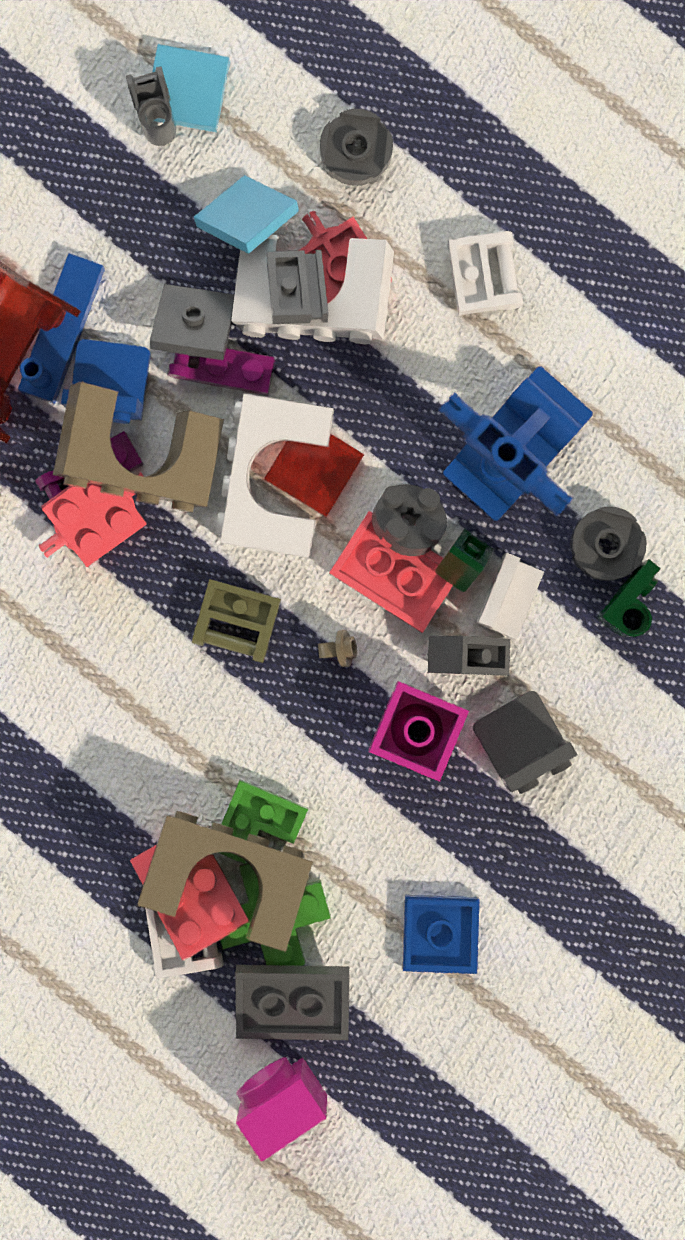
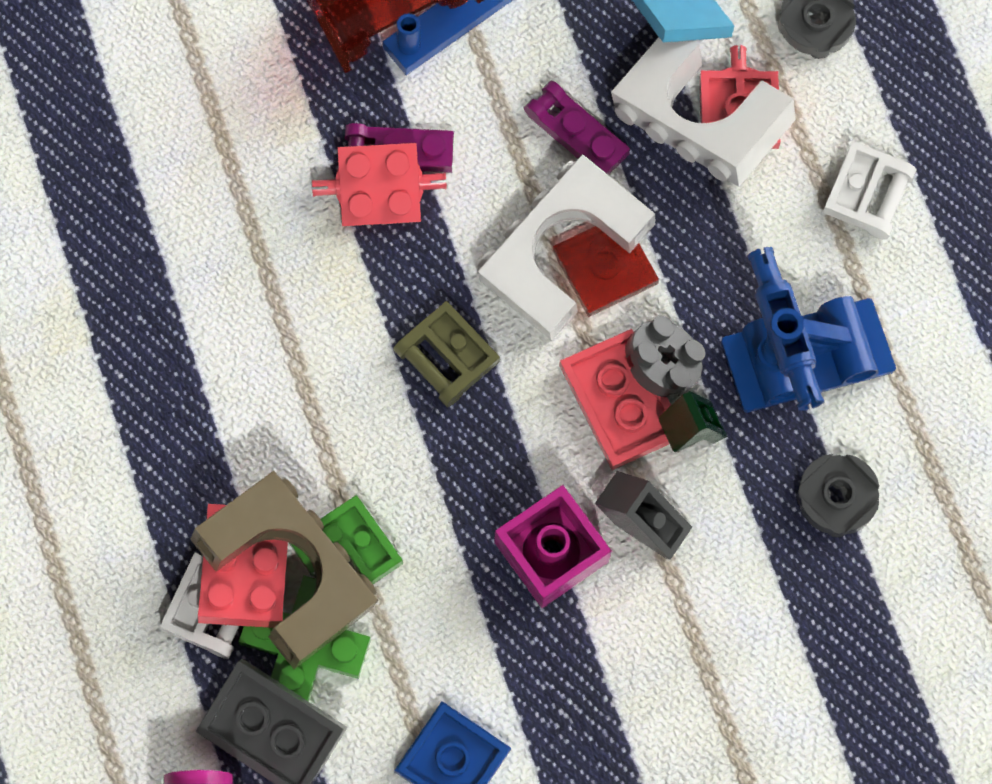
camera: 30 degrees right, 15 degrees down
dark tan arch [53,382,224,513] -> none
blue bracket [61,339,151,424] -> none
dark grey plate [150,284,235,360] -> none
dark grey plate [267,250,329,325] -> none
dark tan plate [318,630,357,667] -> none
dark grey bracket [473,691,578,794] -> none
white panel [476,553,544,640] -> none
dark green plate [596,559,661,638] -> none

